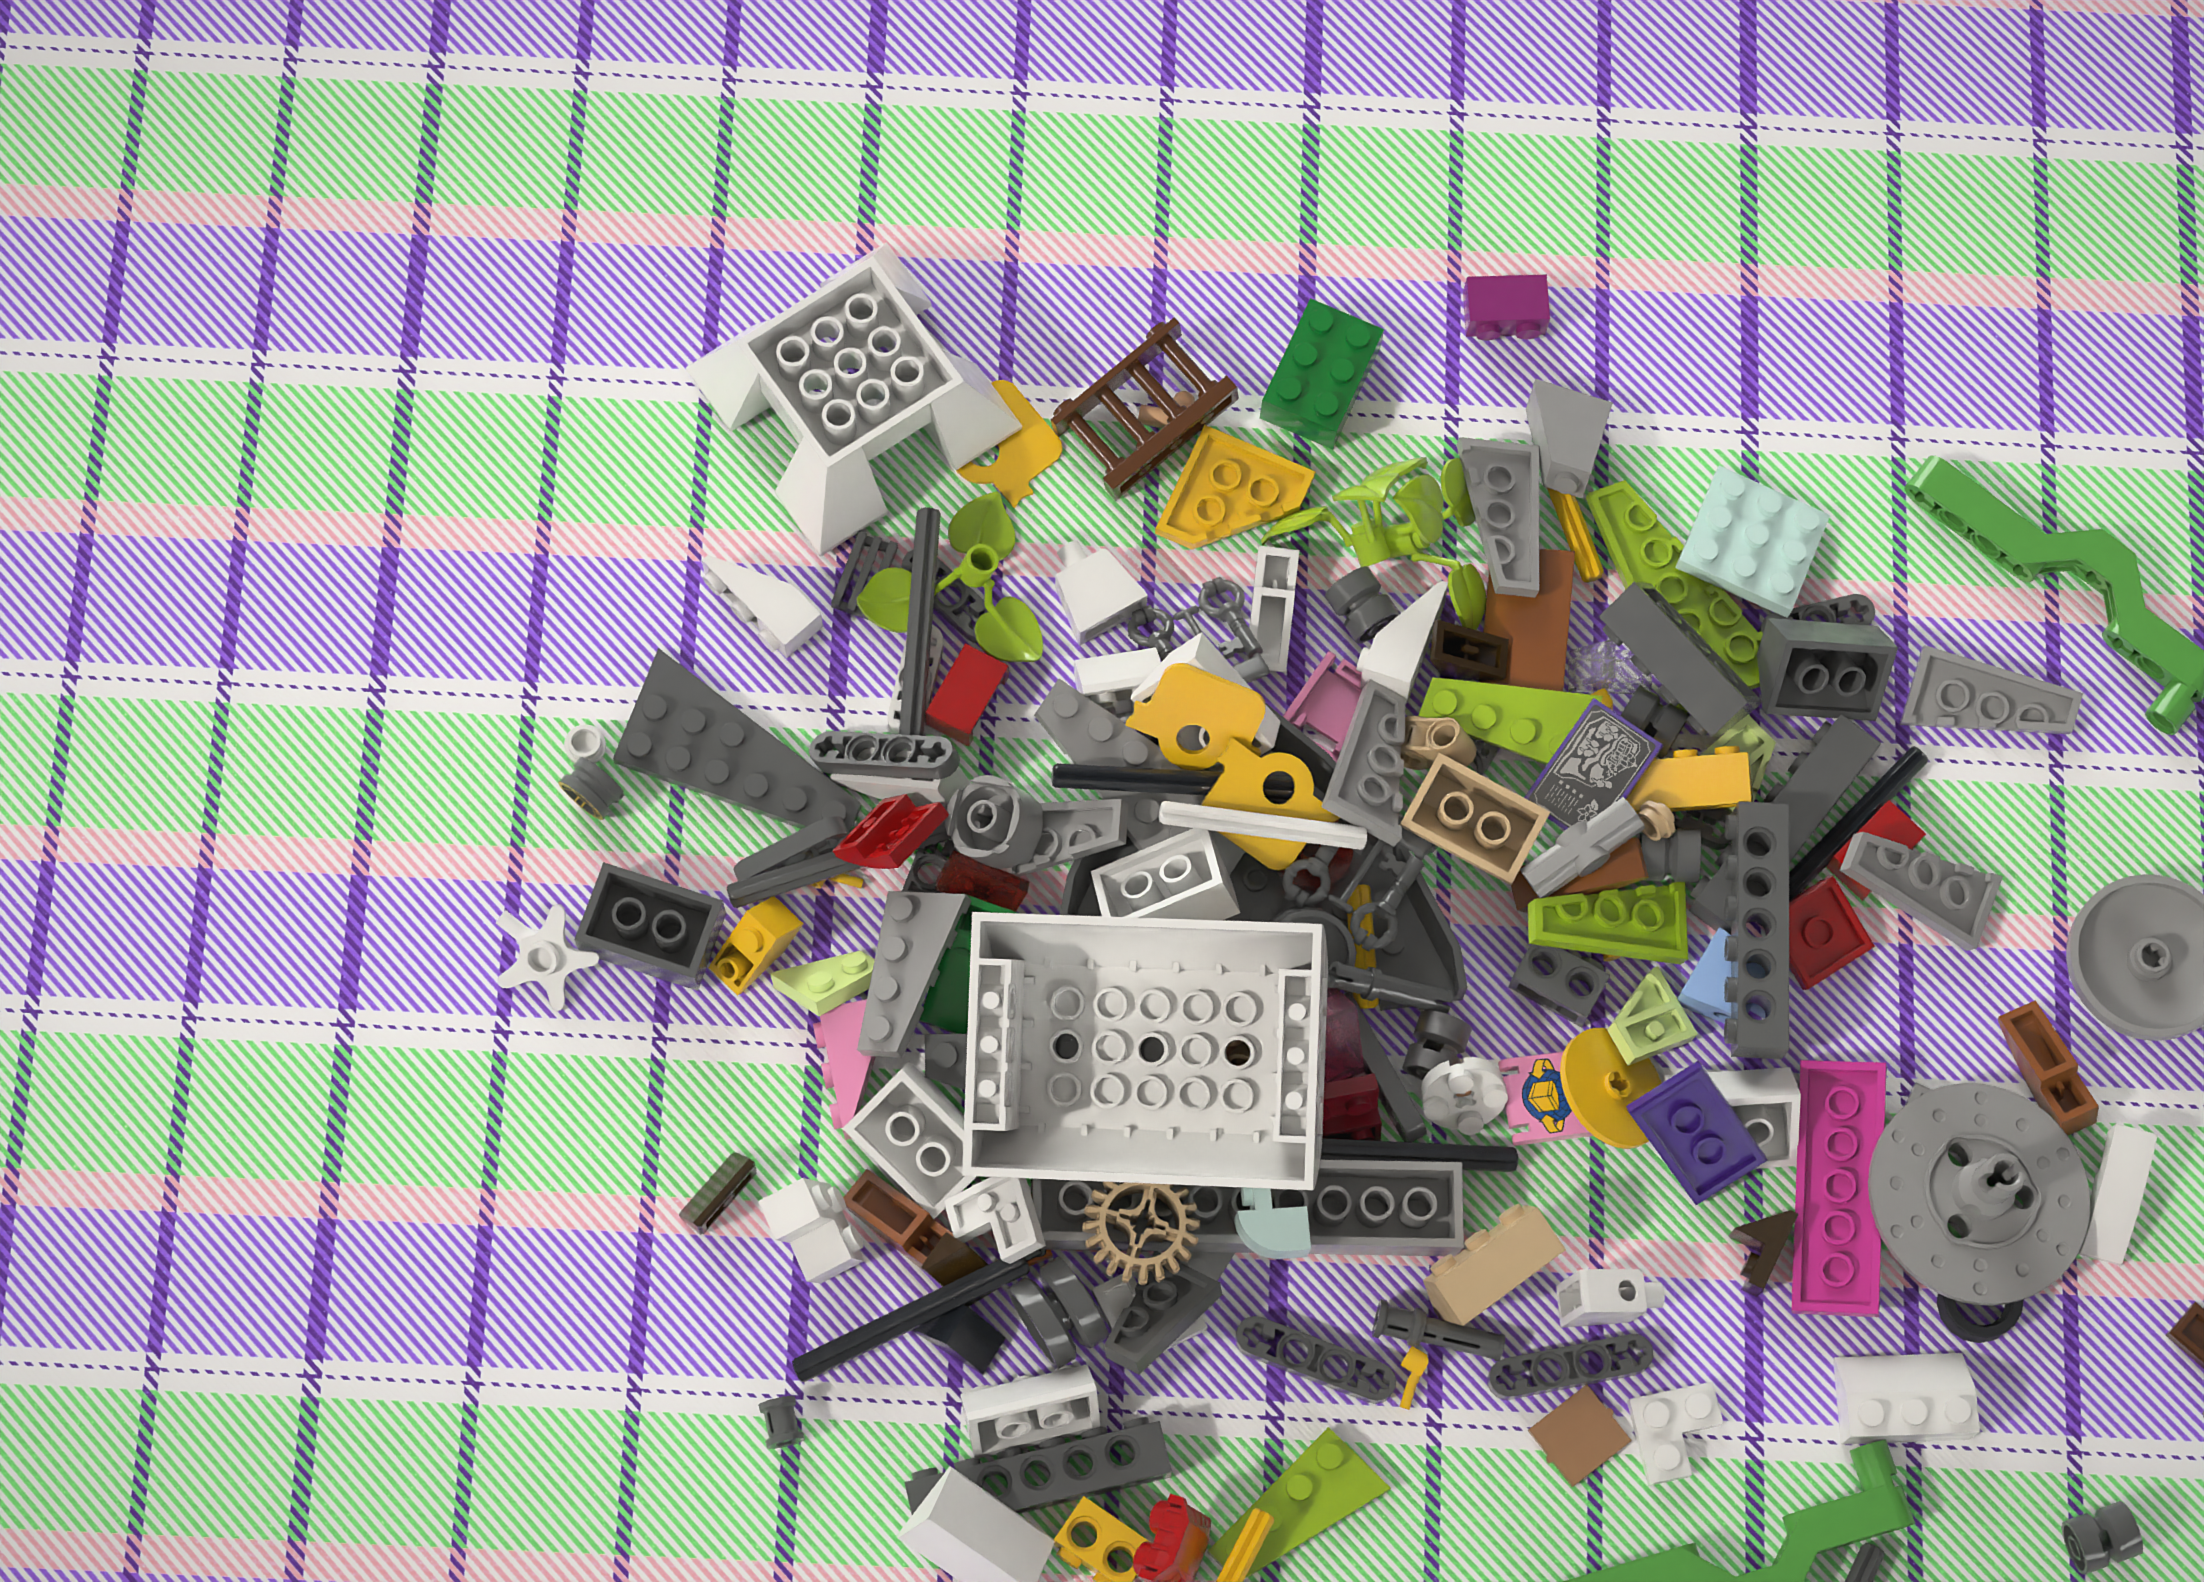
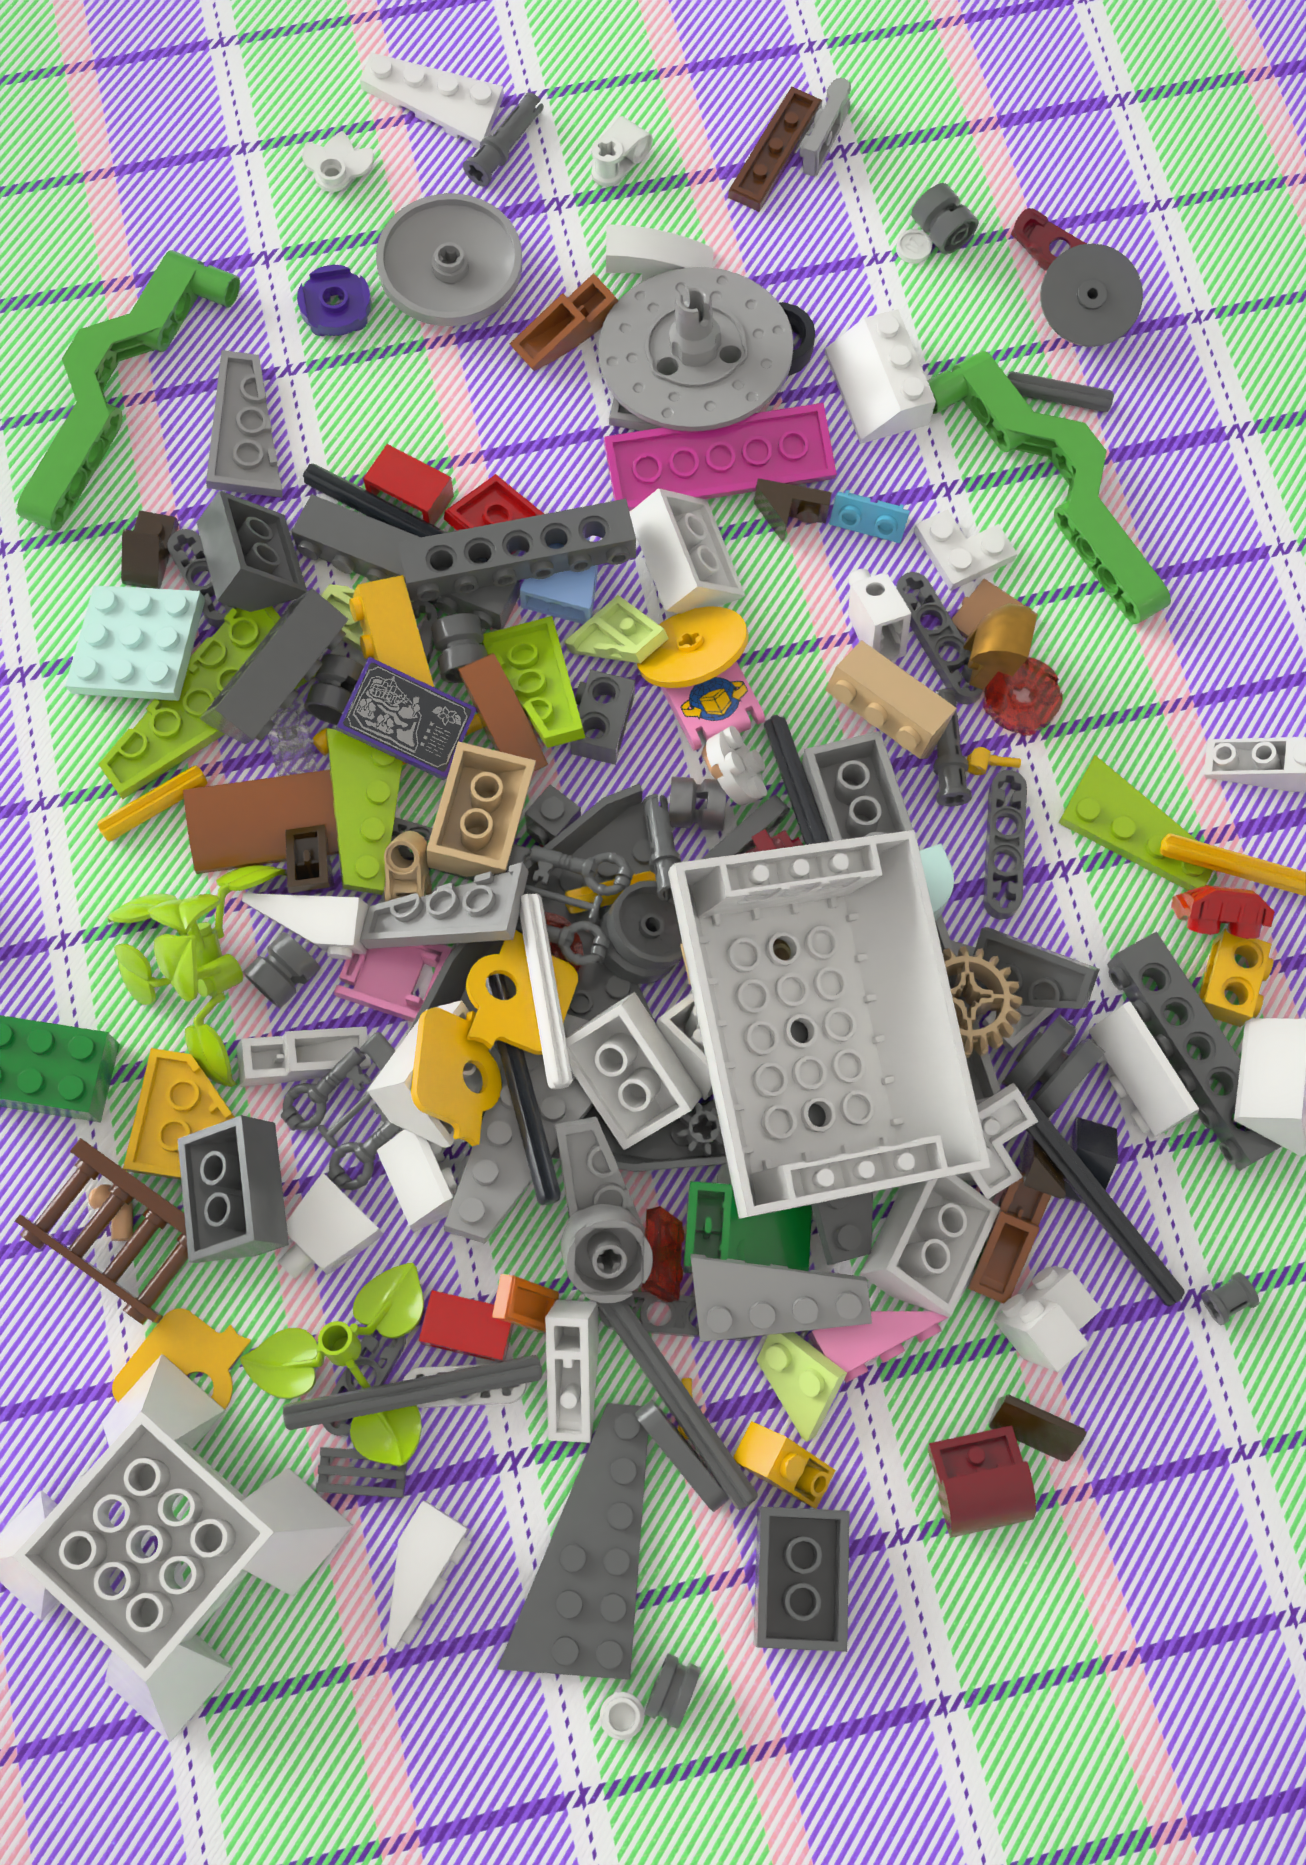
camera: 105 degrees left, 0 degrees up
white animal [496,904,599,1011] -> none
dark grey beam [809,731,960,780] -> none
red slope [832,794,949,869] -> none
light grey wing [1456,437,1539,597] -> none
light grey piece [1520,797,1645,898] -> none
light grey slope [1526,378,1613,498] -> none
dark purple tile [1626,1060,1768,1205] -> none
tan plate [1637,801,1675,841] -> none
light grey wing [1840,832,2003,951] -> none
none -> dark brown slope [121,510,179,589]
none -> dark grey slope [177,1115,289,1263]
none -> dark purple plate [297,265,372,336]
none -> orange tile [492,1274,559,1333]
none -> dark grey brick [525,784,581,846]
none -> medium azure hinge [829,490,910,544]
none -> white piece [896,229,932,264]
none -> dark red brick [927,1425,1036,1538]
none -> pearl gold brick [963,603,1037,690]
none -> clear red plate [983,657,1063,736]

